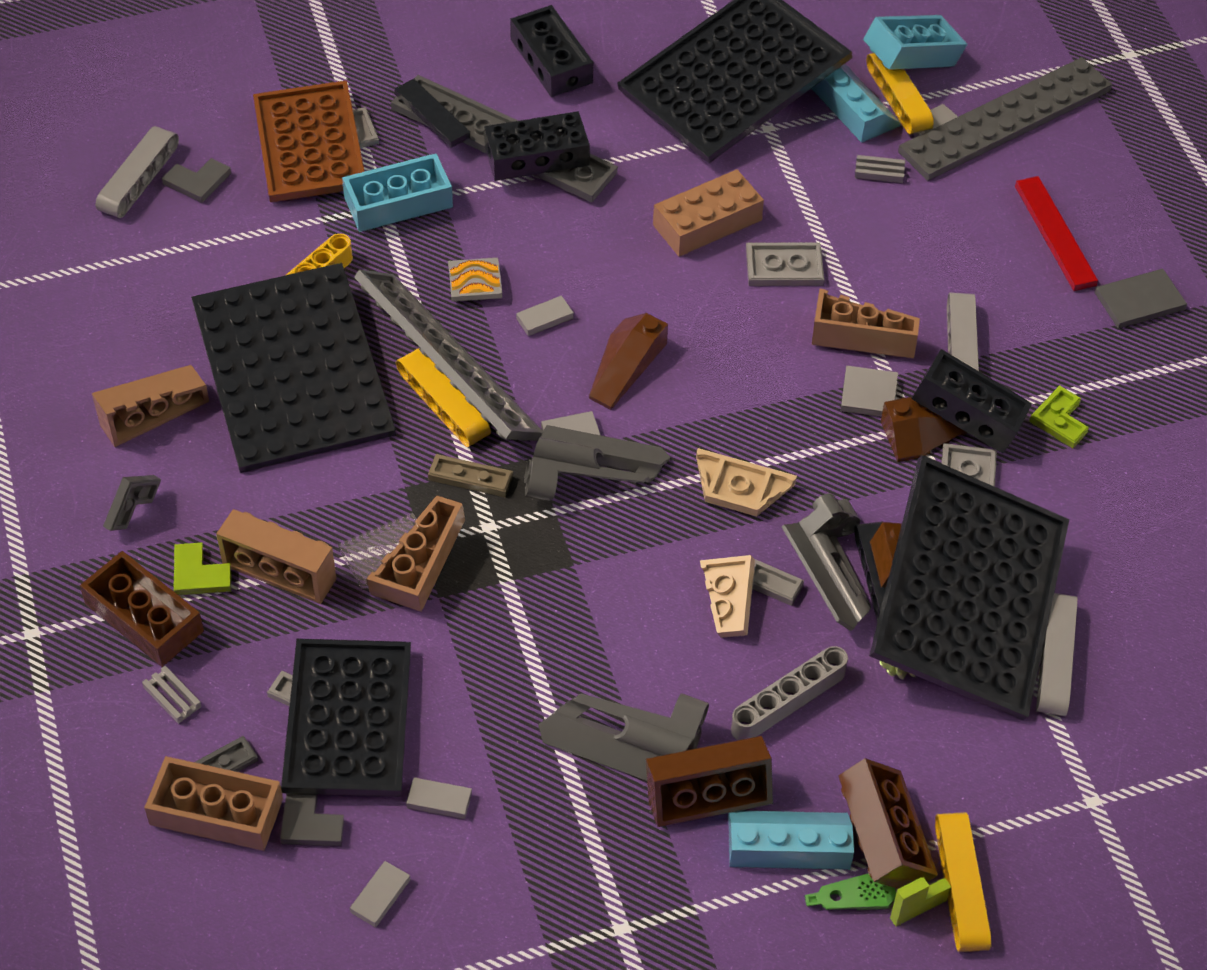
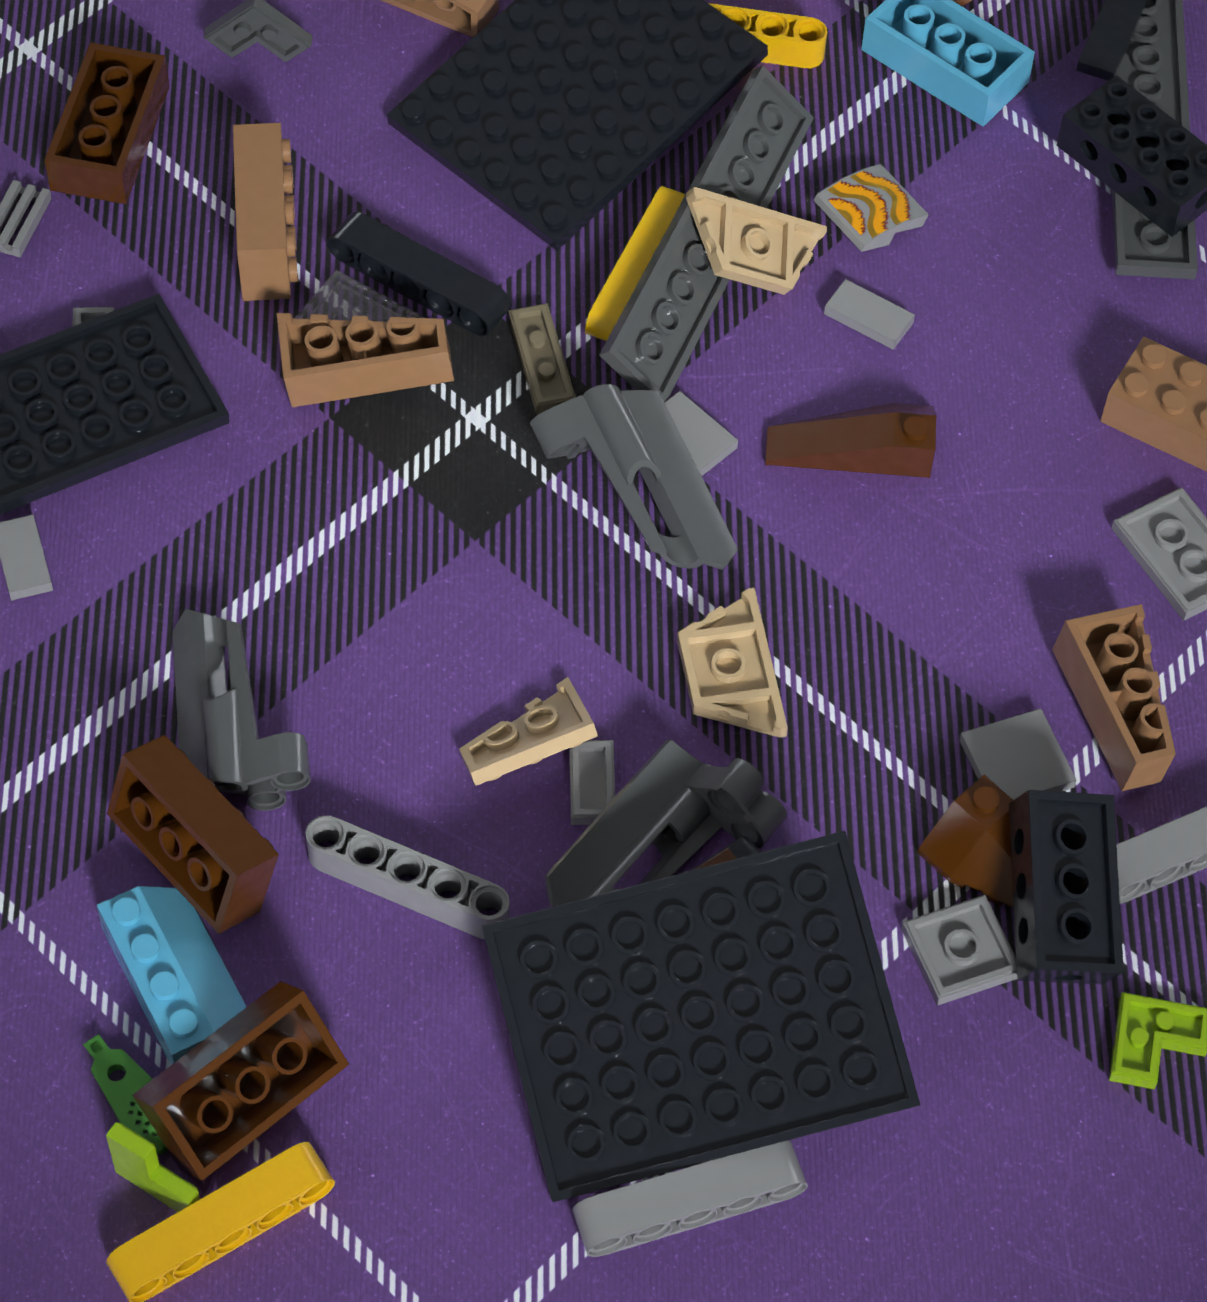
camera: 60 degrees right, 5 degrees up
lime tile [174,542,231,595] -> none
none -> black beam [327,212,512,337]
none -> tan wing [686,187,827,295]

